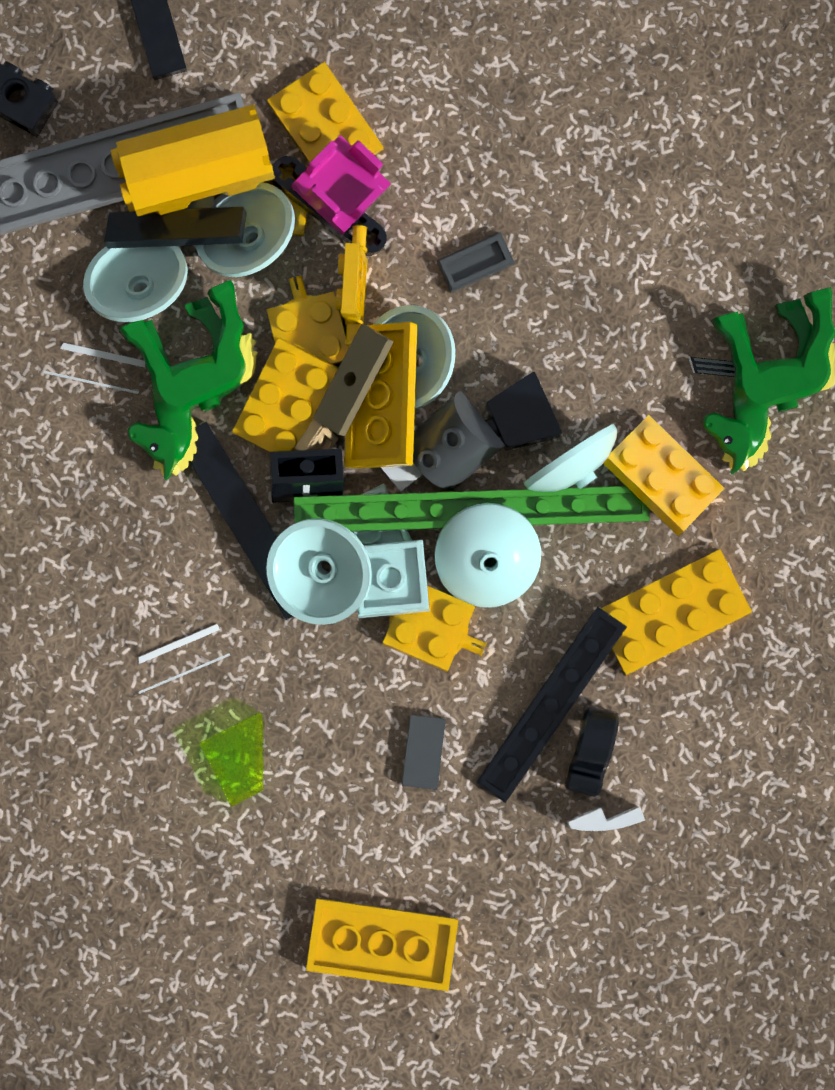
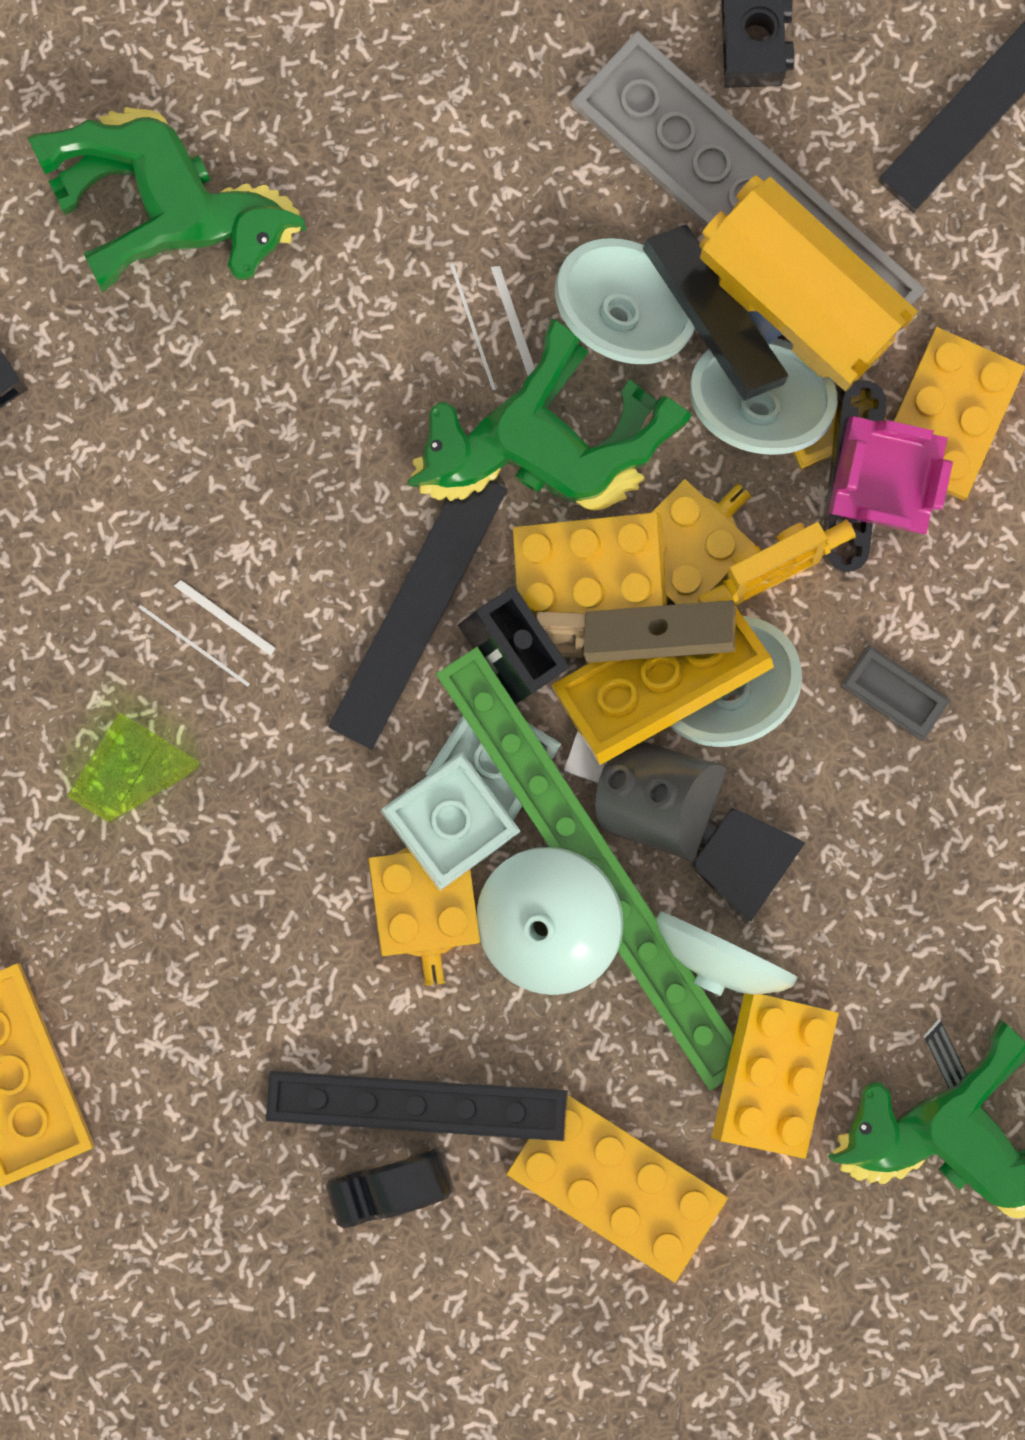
camera: 65 degrees right, 0 degrees up
light aqua dish [266,518,372,625] -> none
dark grey tile [402,715,446,790] -> none
white slope [566,806,645,831] -> none

